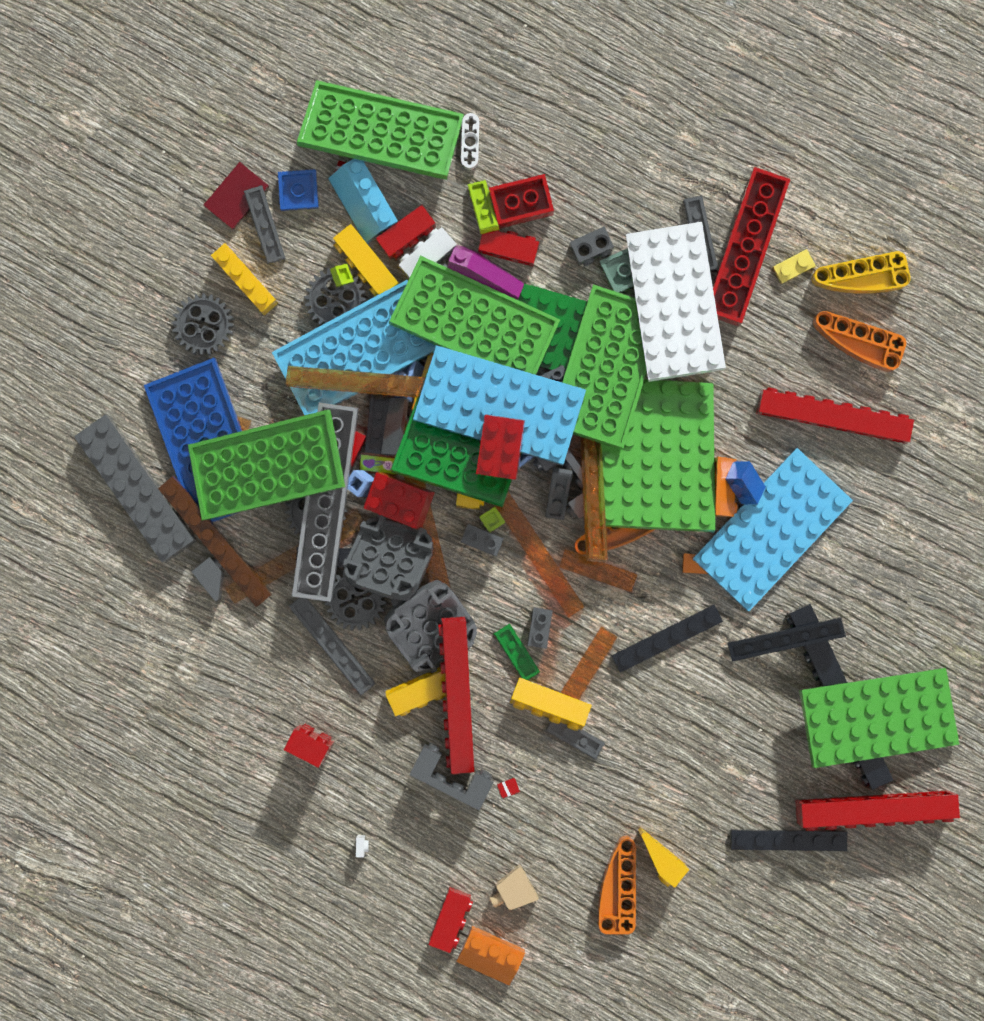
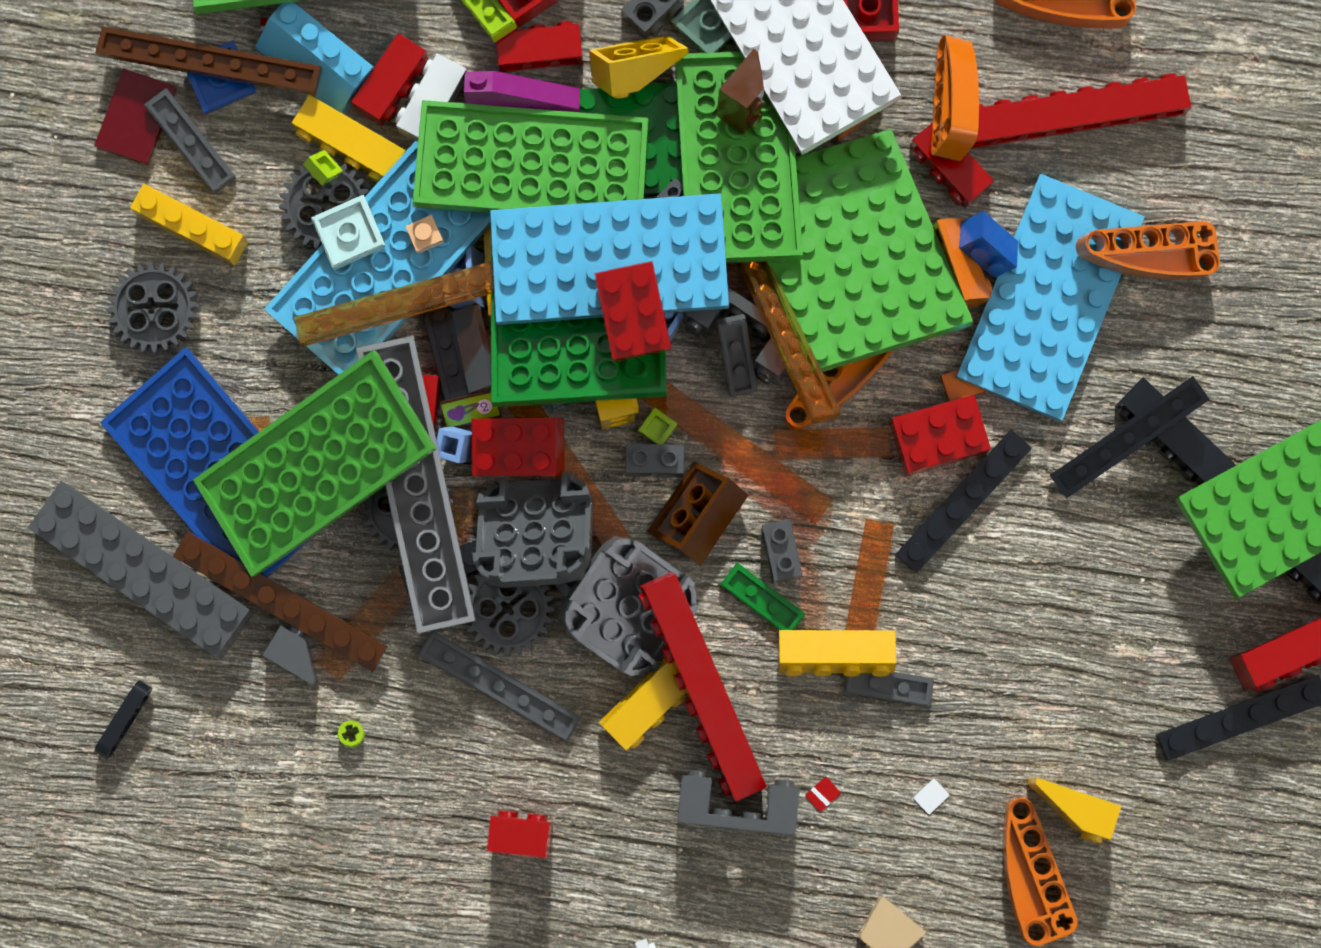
camera: 20 degrees left, 5 degrees down
none -> black beam [94,680,153,759]
none -> reddish brown plate [95,26,322,96]
none -> light aqua tile [311,195,386,270]
none -> lime bush [338,720,365,748]
none -> light nougat plate [406,215,444,254]
none -> yellow slope [589,35,688,98]
none -> reddish brown slope [647,462,749,566]
none -> reddish brown slope [717,49,764,135]
none -> red brick [889,395,991,477]
none -> red brick [910,123,994,209]
none -> white sticker [914,779,949,814]
none -> orange beam [931,35,979,161]
none -> orange beam [1076,221,1220,280]

